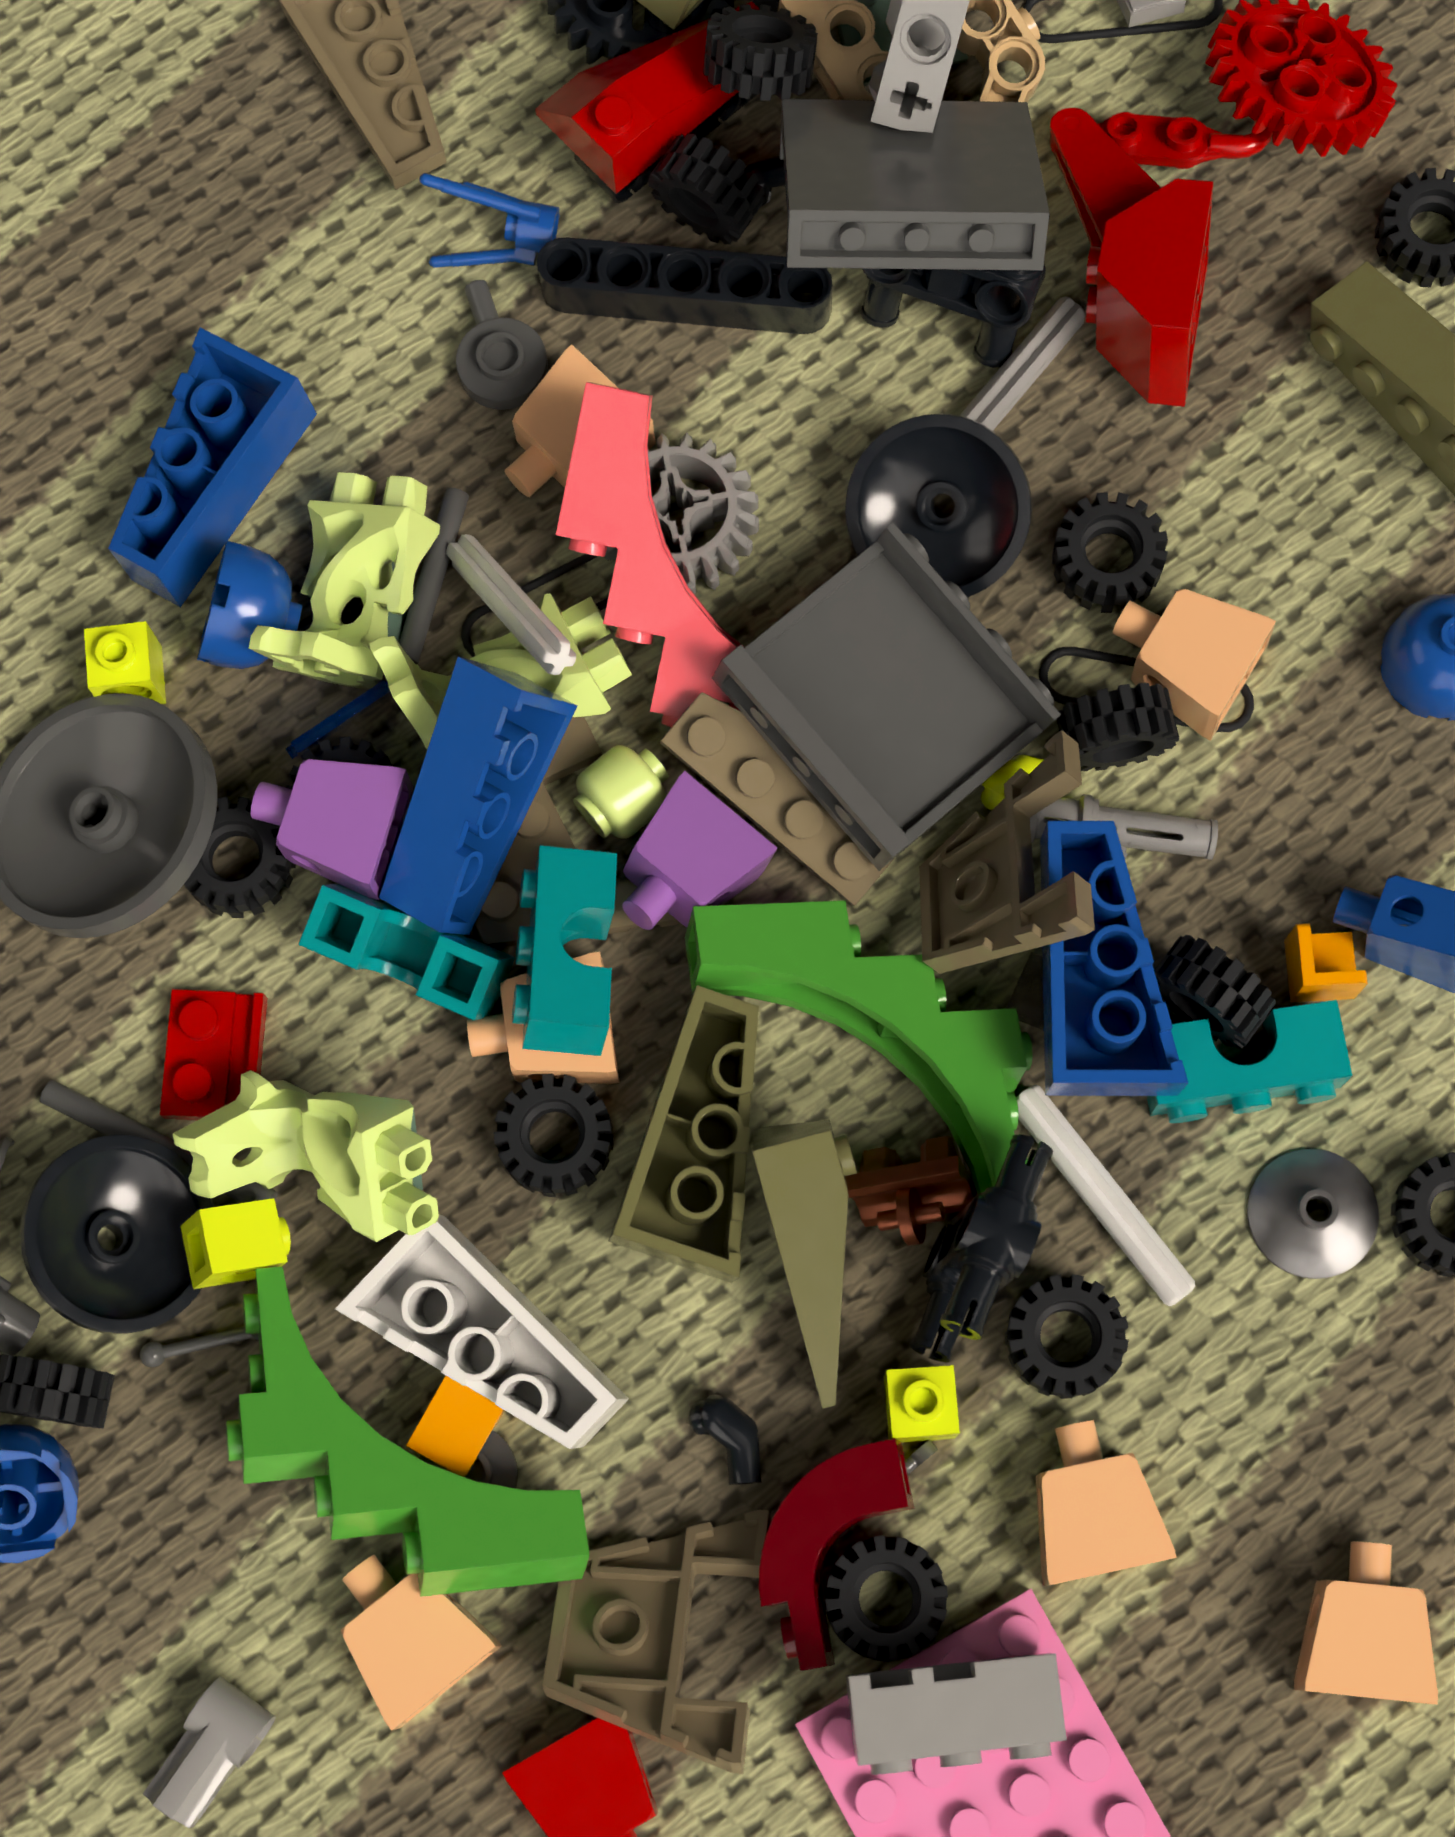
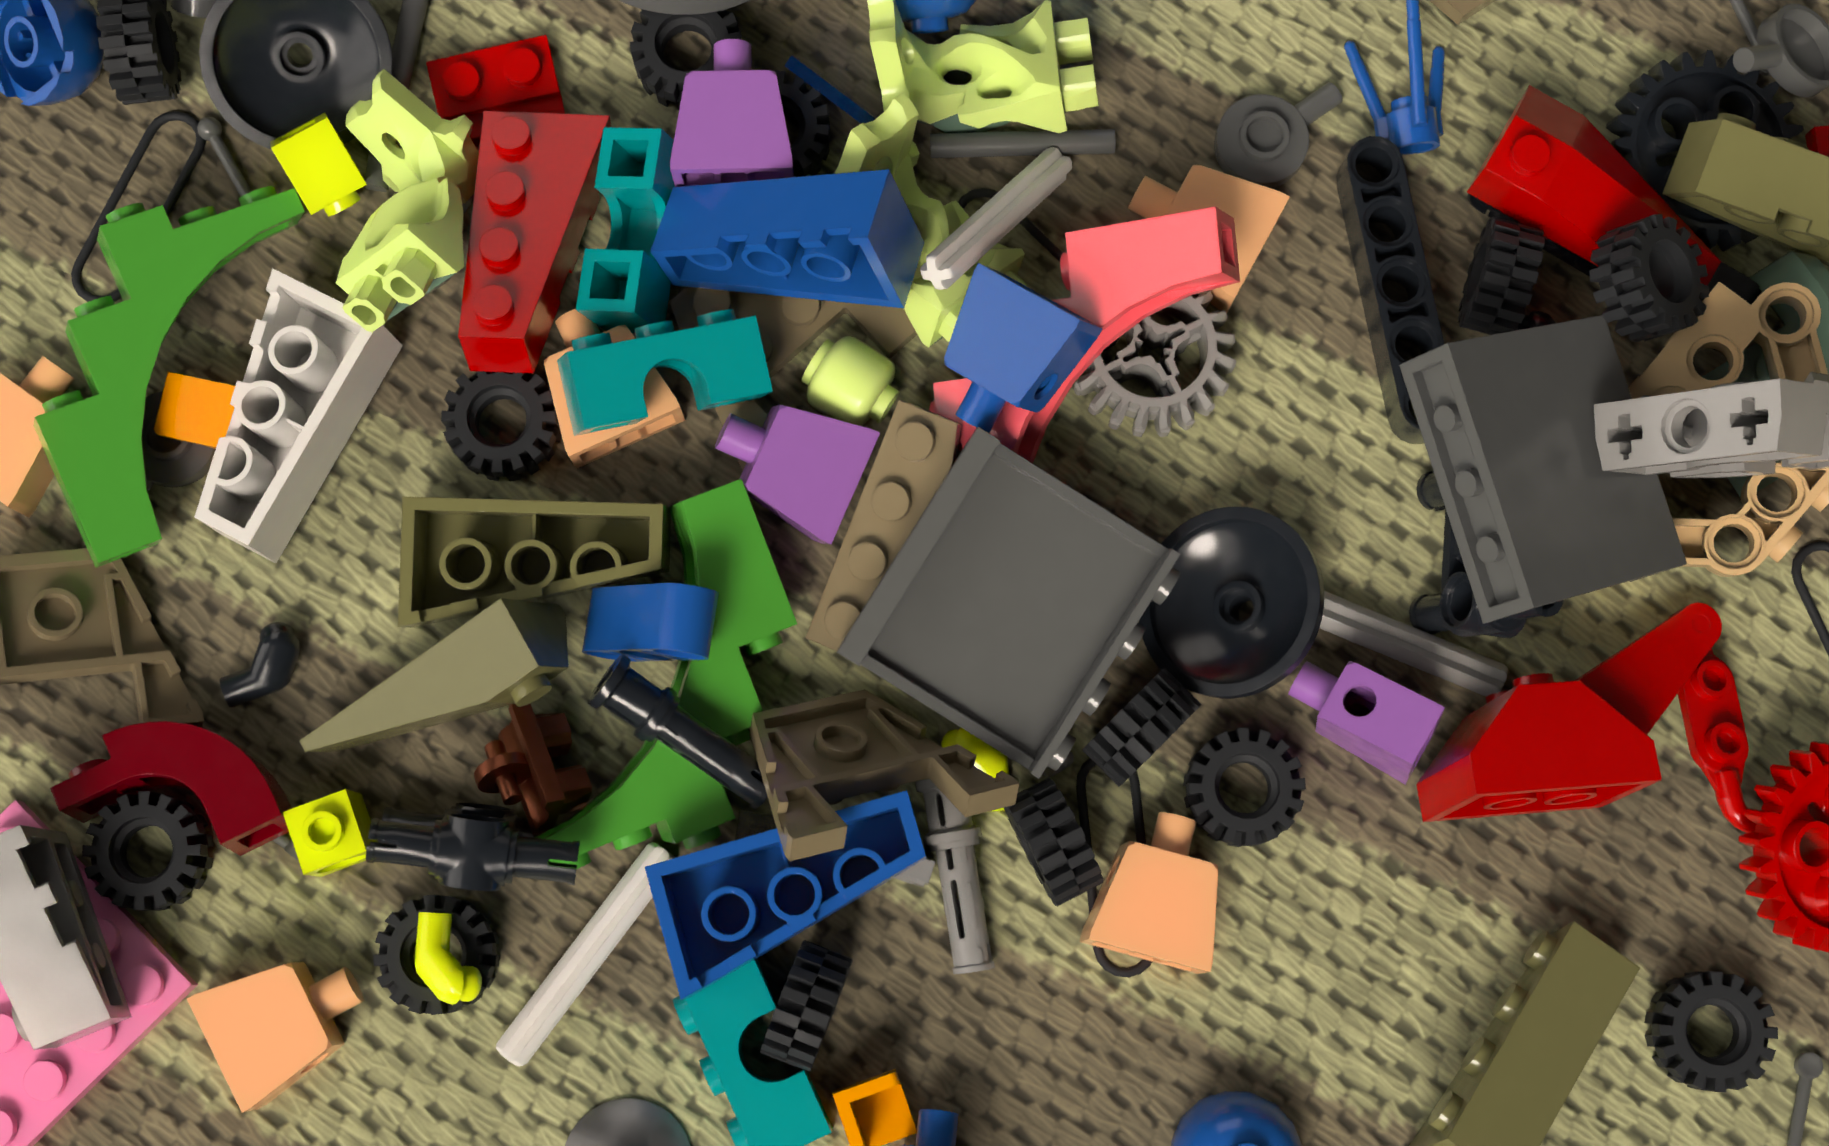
camera: 65 degrees right, 5 degrees up
none -> black piece [71,111,206,302]
none -> neon yellow arm [415,912,482,1005]
none -> red wedge [458,111,612,373]
none -> blue beam [582,583,719,662]
none -> black pin [588,654,768,809]
none -> torso [944,263,1103,433]
none -> black tyre [1082,667,1201,787]
none -> medium lavender torso [1288,661,1445,785]

